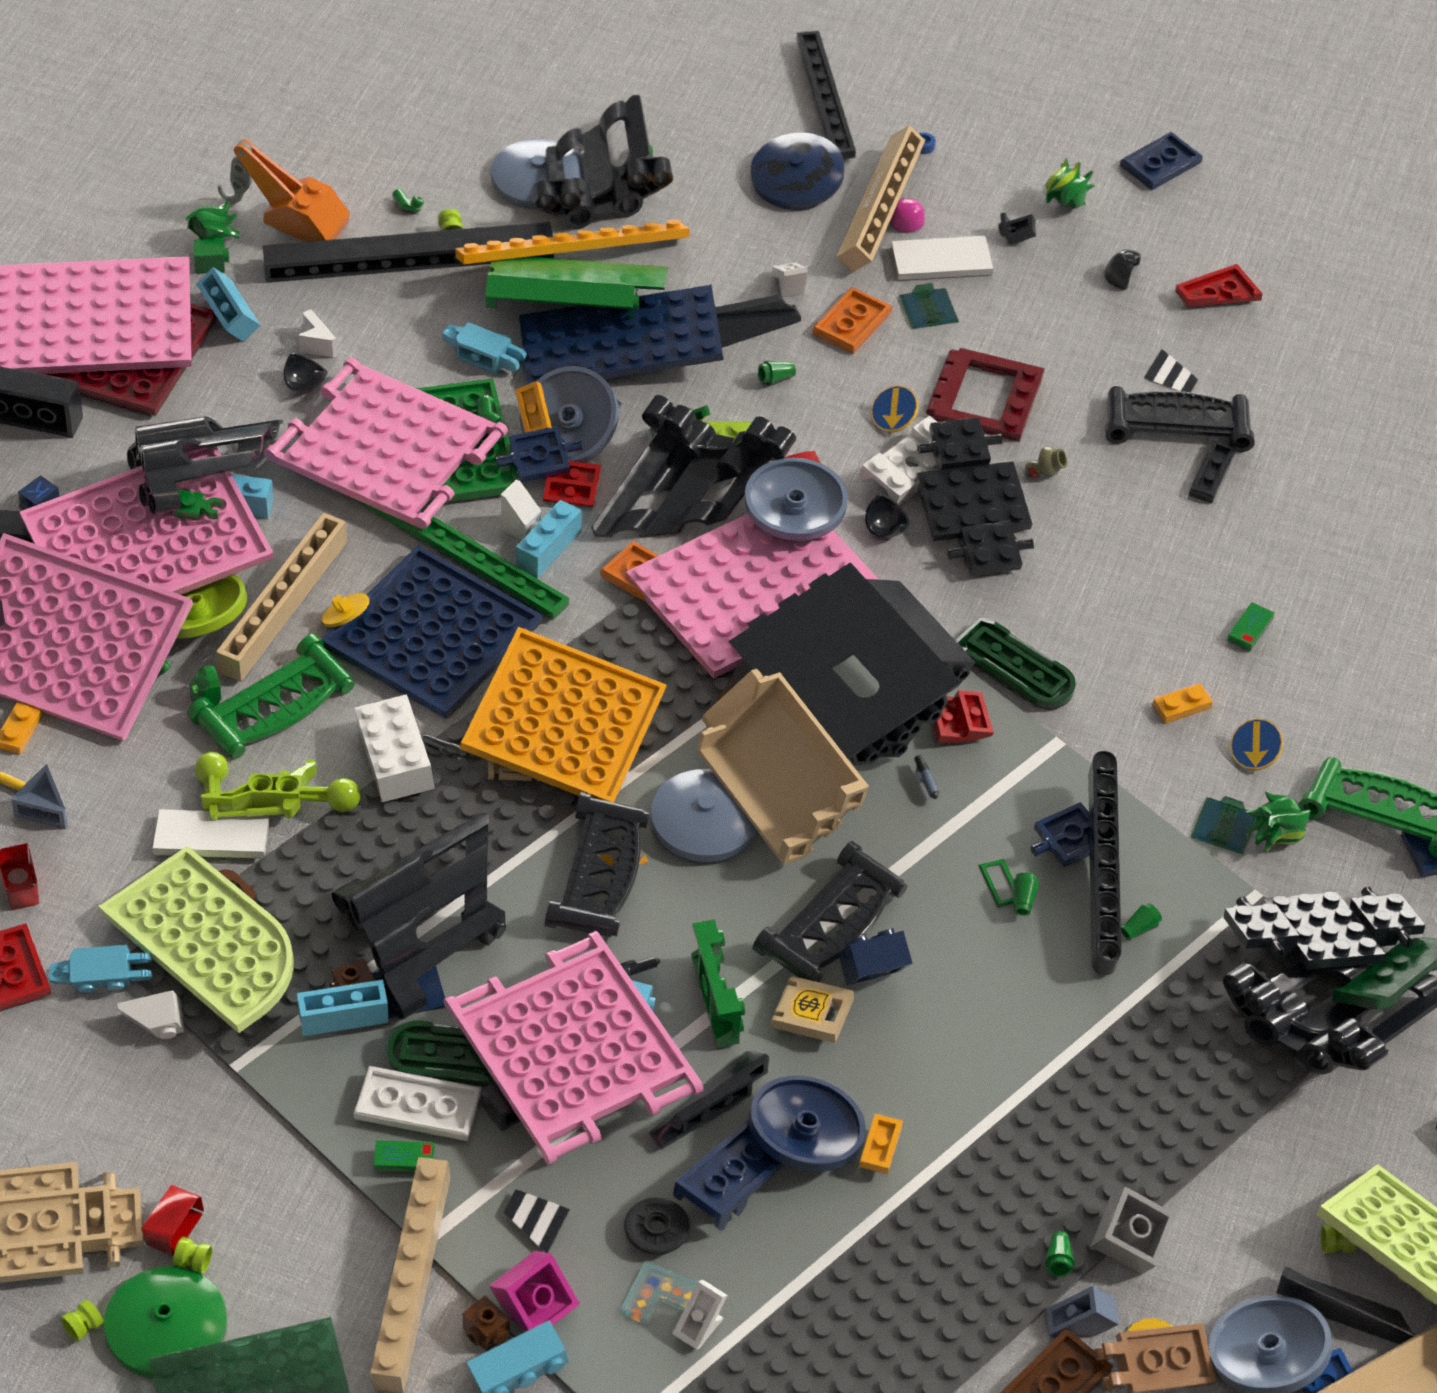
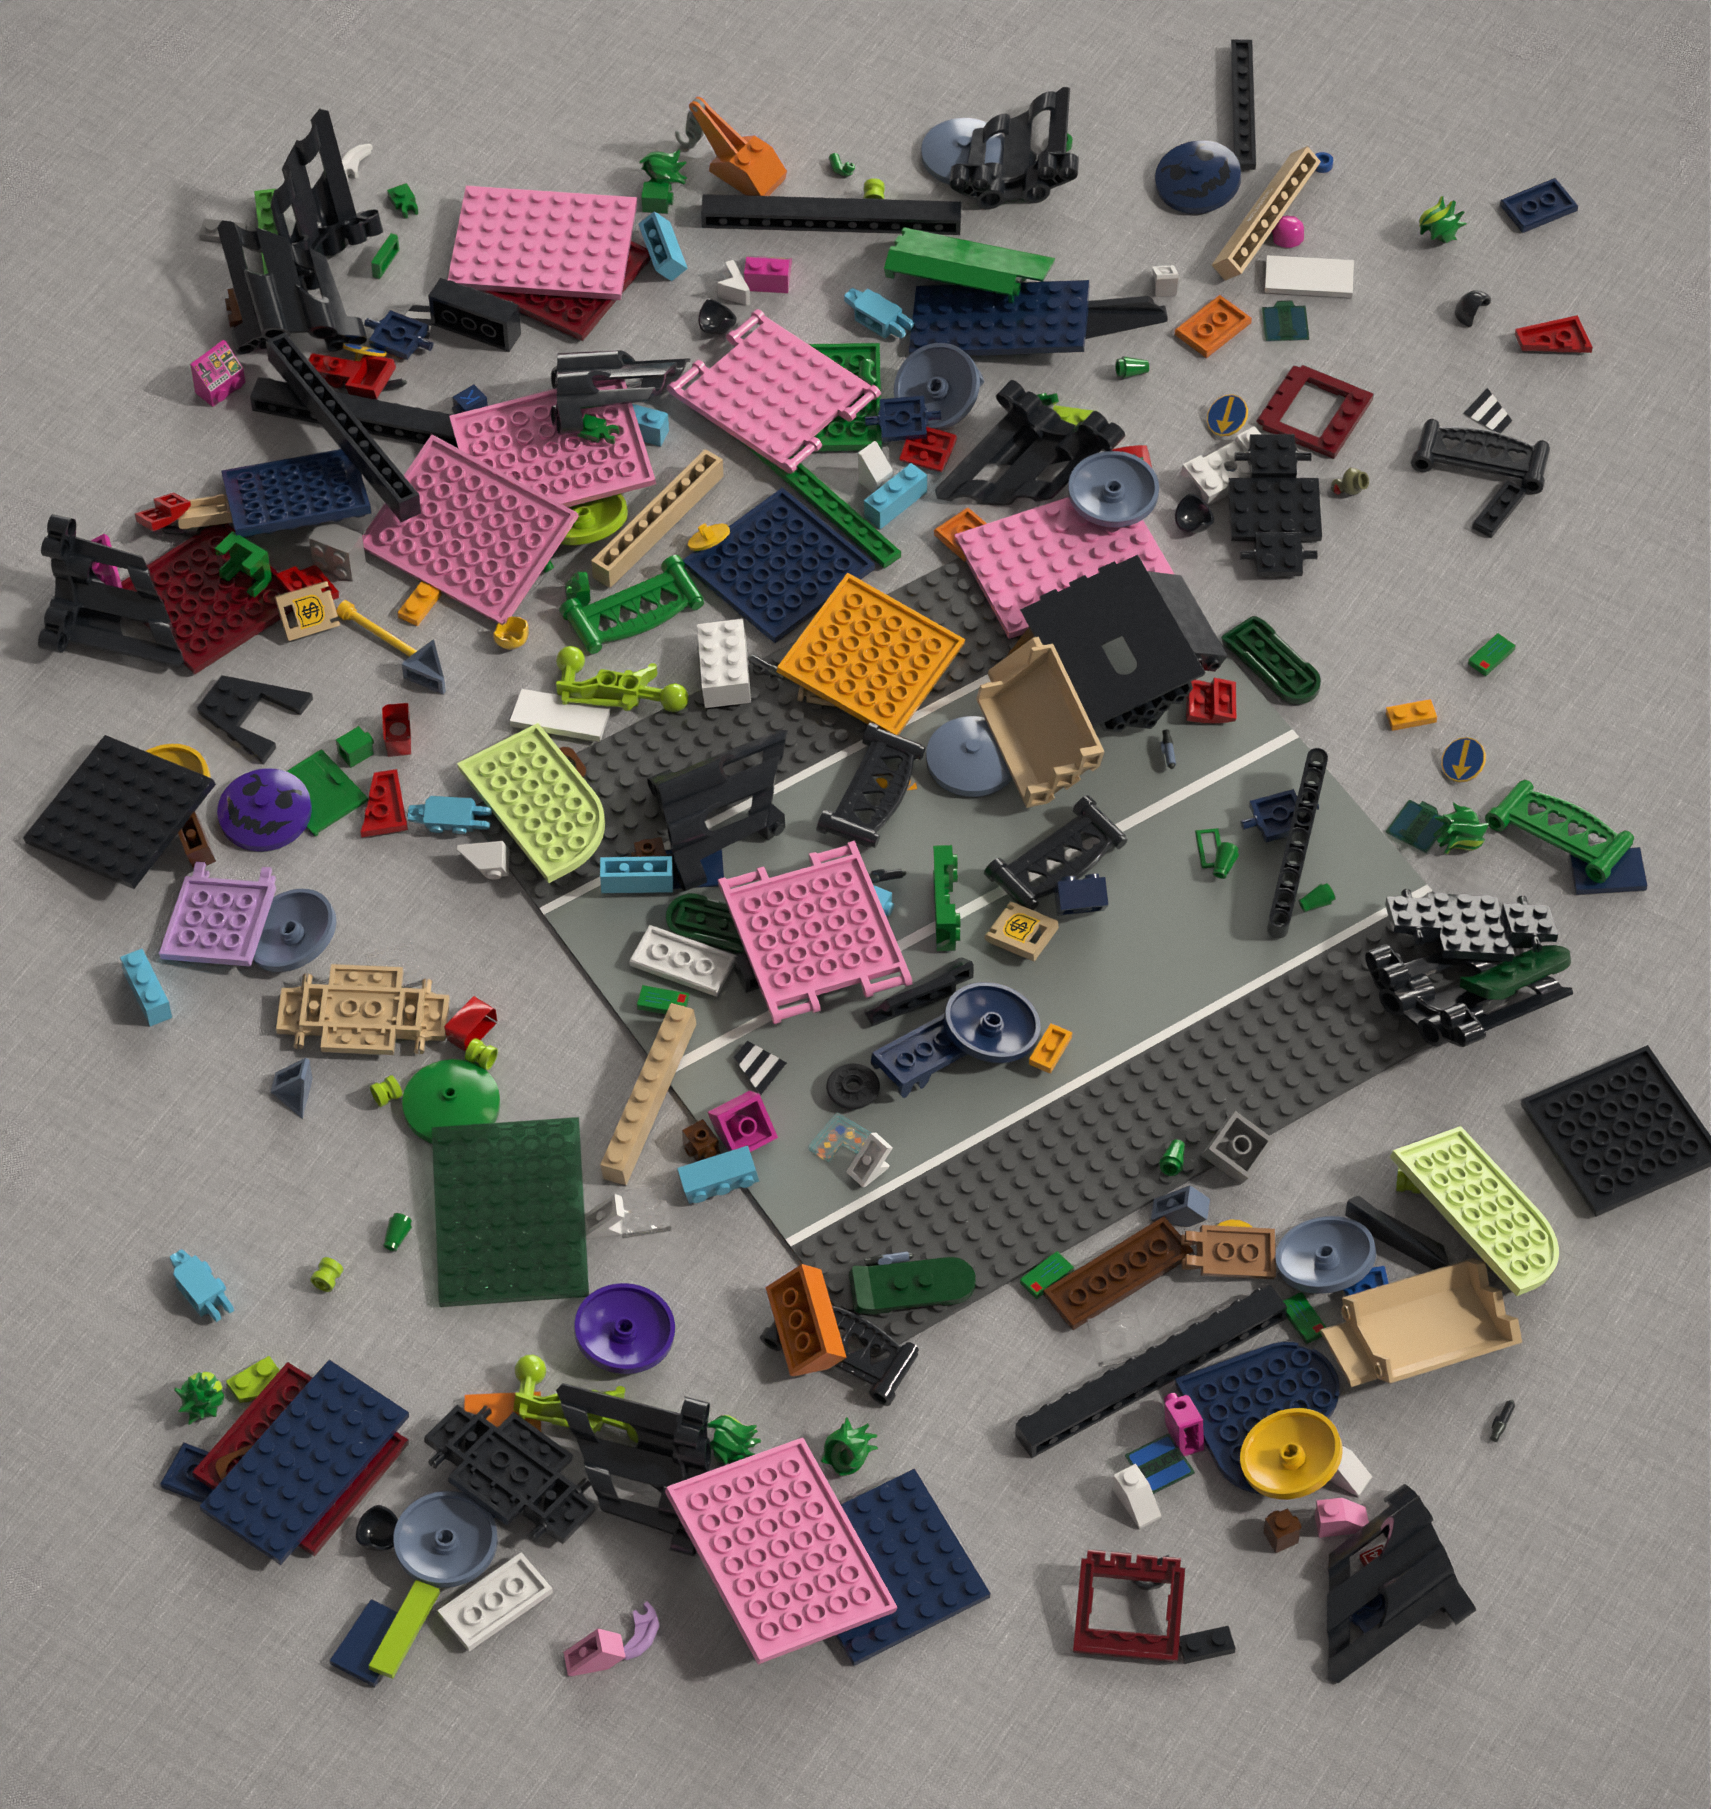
camera: 15 degrees right, 5 degrees up
light orange plate [456,220,689,264] -> none
light orange plate [515,381,551,433] -> none
black bracket [998,212,1036,245] -> none
none -> yellow hair [493,616,529,650]
none -> dark pink slope [744,256,792,293]

